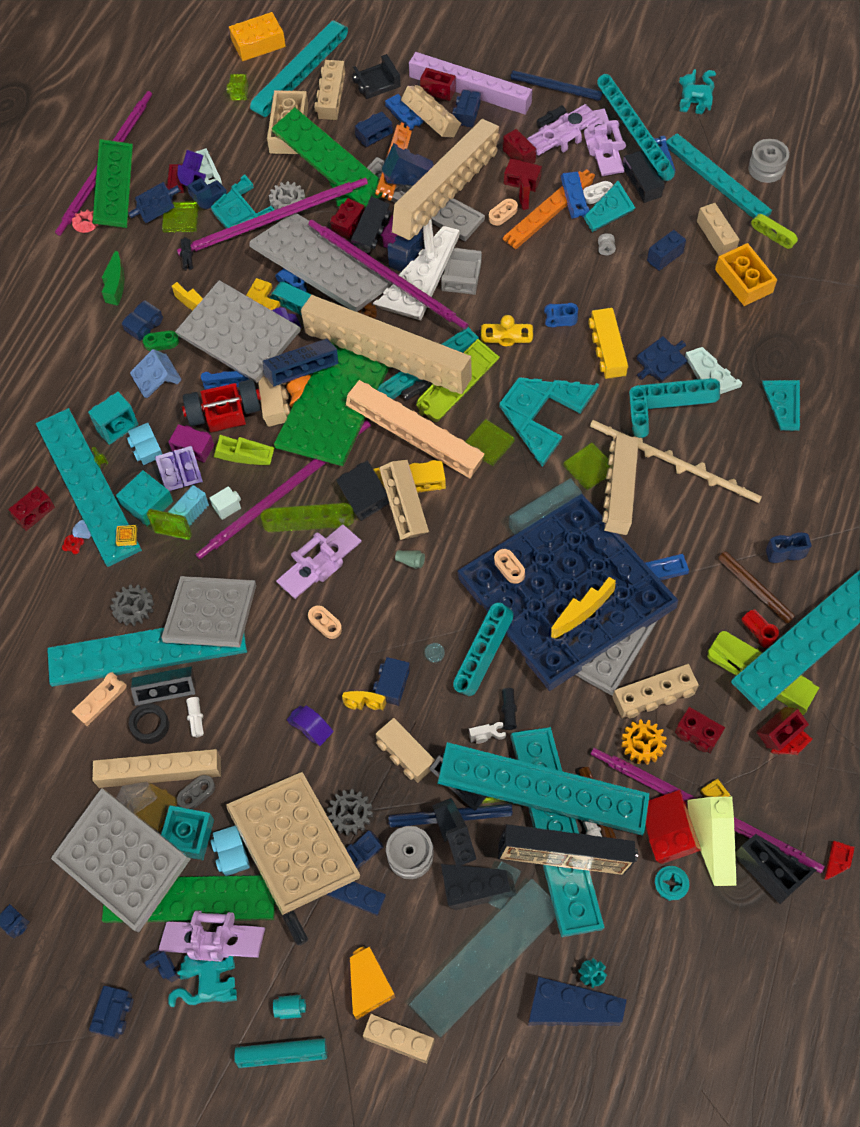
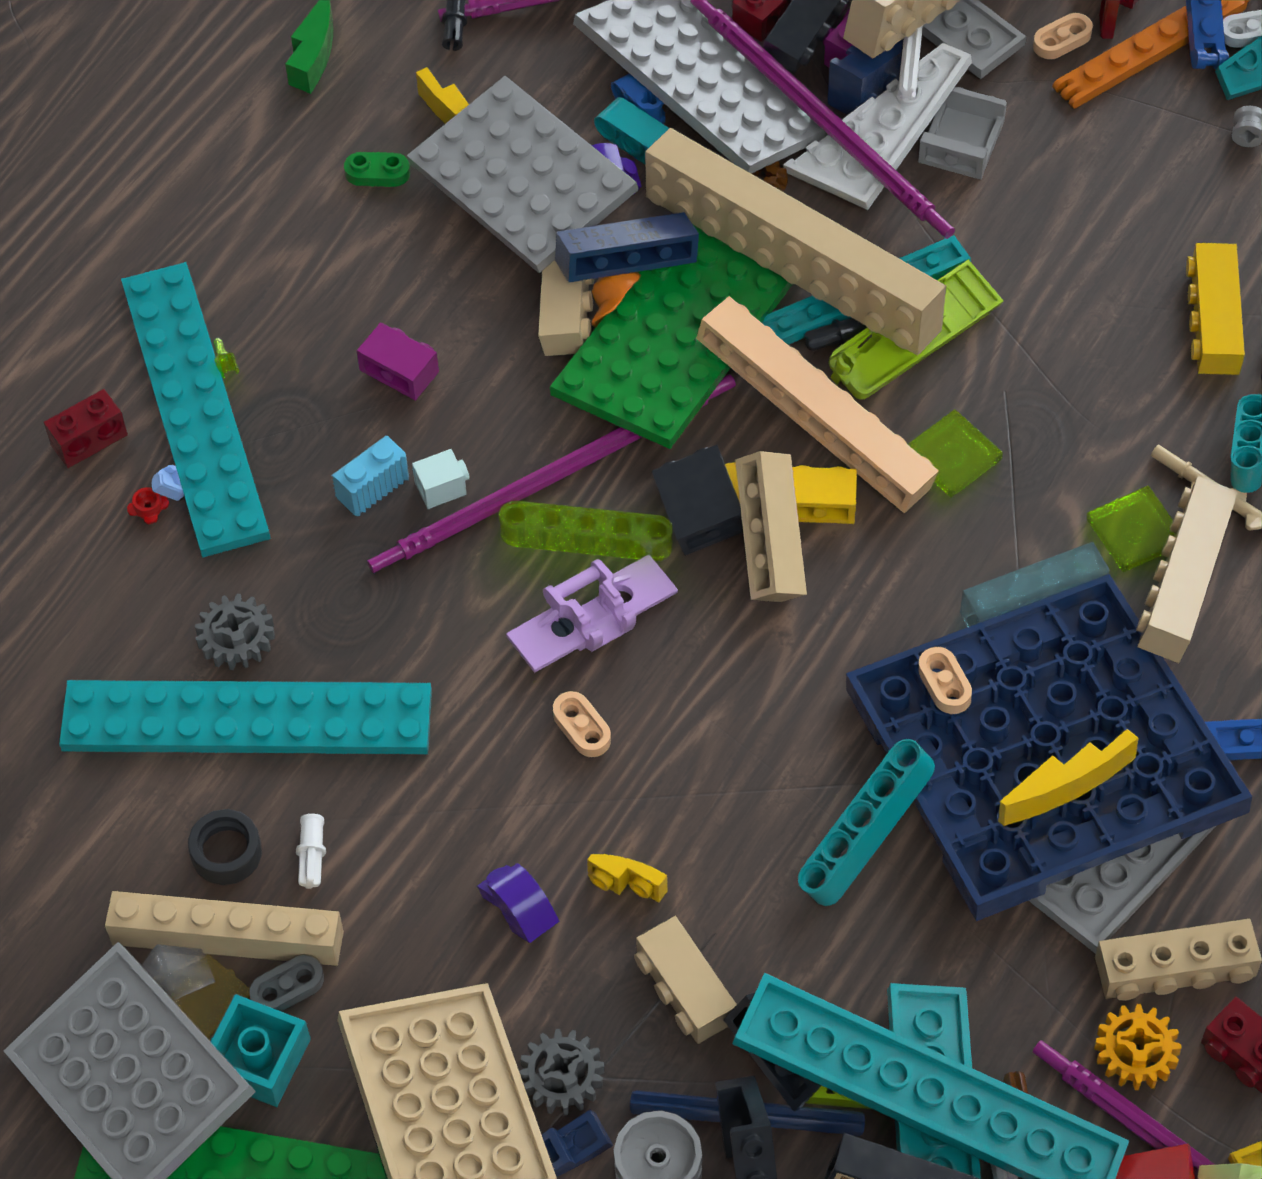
camera: 10 degrees right, 5 degrees down
light nougat plate [72,672,127,726] -> none
teal brick [88,392,139,445] -> none
teal brick [116,470,174,526] -> none
yellow tile [116,525,137,546] -> none
dark blue brick [122,300,163,341] -> none
medium azure brick [127,423,162,465] -> none
medium blue bracket [130,349,182,398] -> none
black brick [131,666,196,706] -> none
clear neon green tile [147,509,192,540] -> none
slope [155,446,203,491] -> none
light grey plate [162,576,256,647] -> none
brick [182,379,261,432] -> none
blue plate [201,371,250,390] -> none
medium azure brick [211,825,250,876] -> none
lime slope [213,435,274,465] -> none
yellow plate [246,278,280,310] -> none
dark blue brick [373,657,410,706] -> none
sand green cone [395,550,425,569] -> none
clear light blue plate [425,643,445,663] -> none
white plate [469,722,506,743] -> none
yellow piece [481,315,533,347] -> none
teal wing [500,377,599,467] -> none
black pin [501,688,517,730] -> none
blue piece [544,303,578,327] -> none

